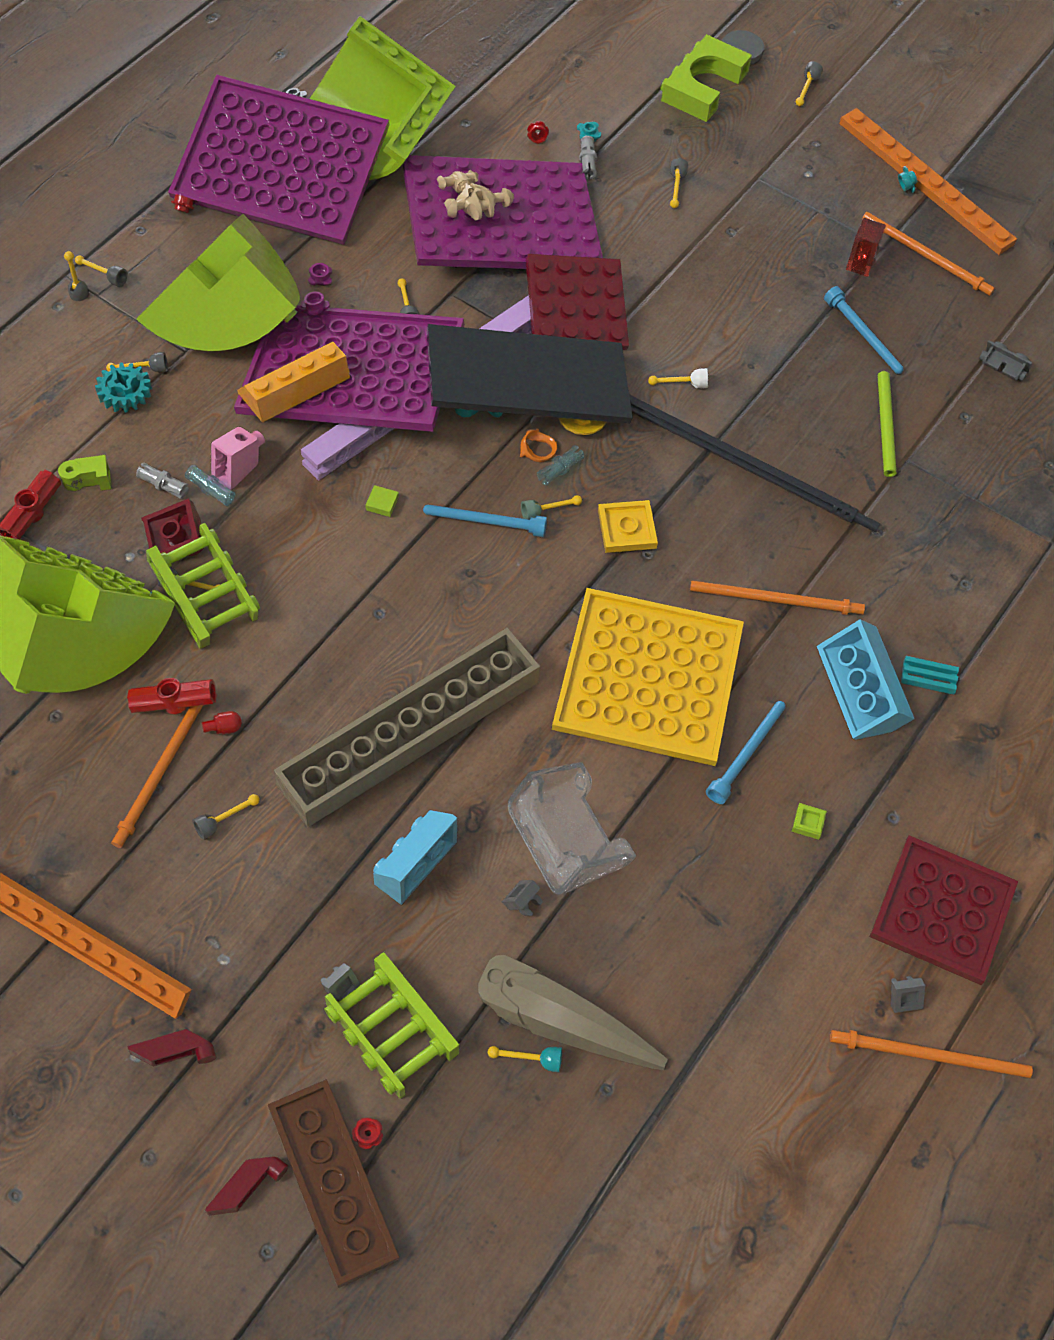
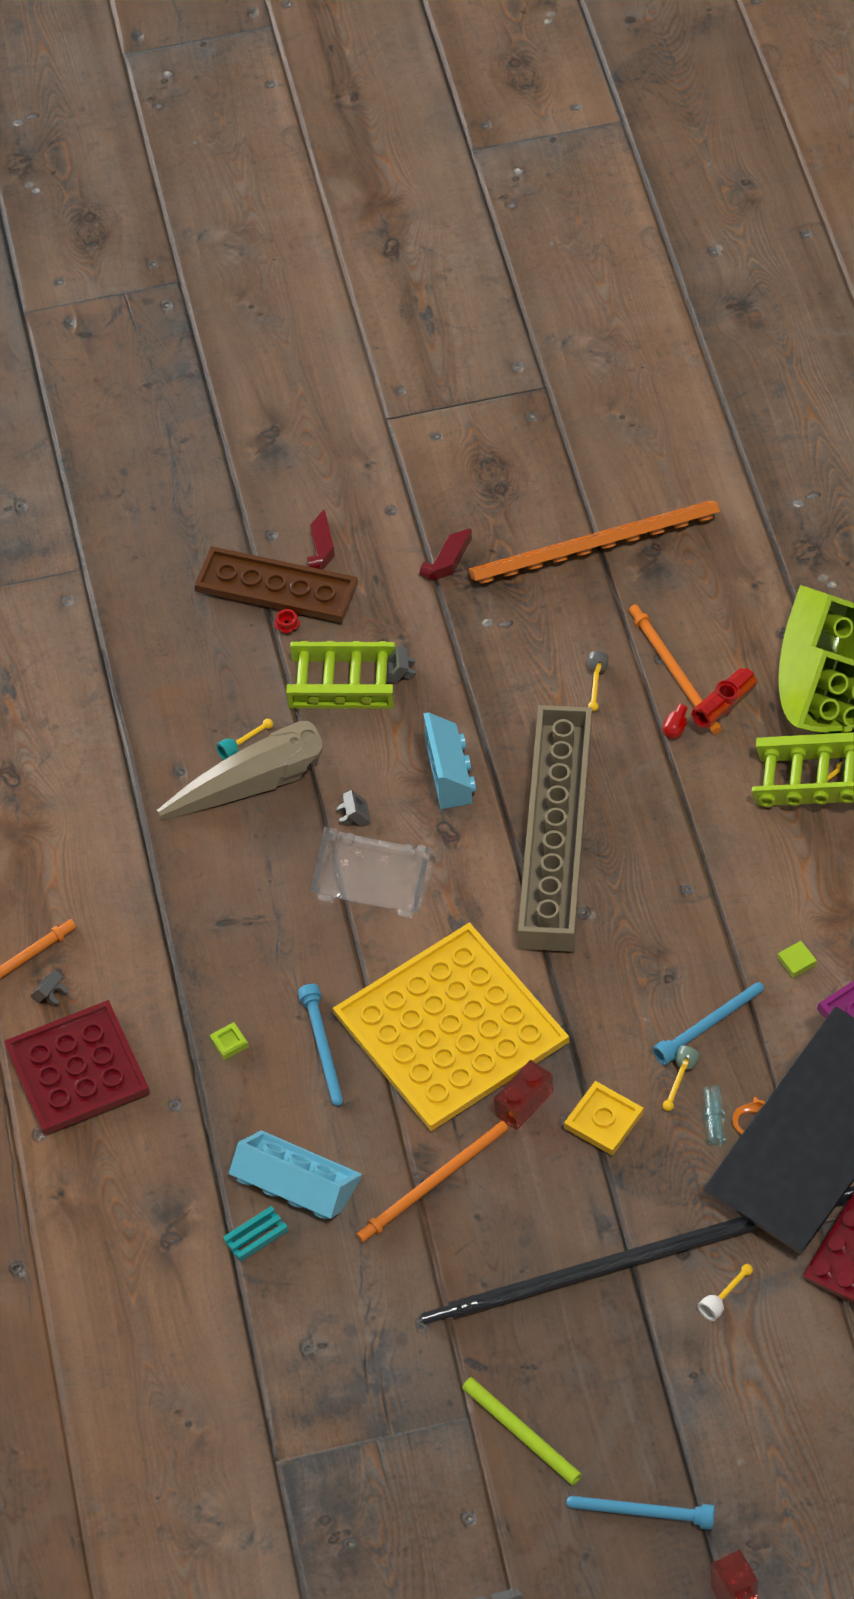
camera: 140 degrees right, 5 degrees down
none -> clear red brick [494,1059,553,1131]

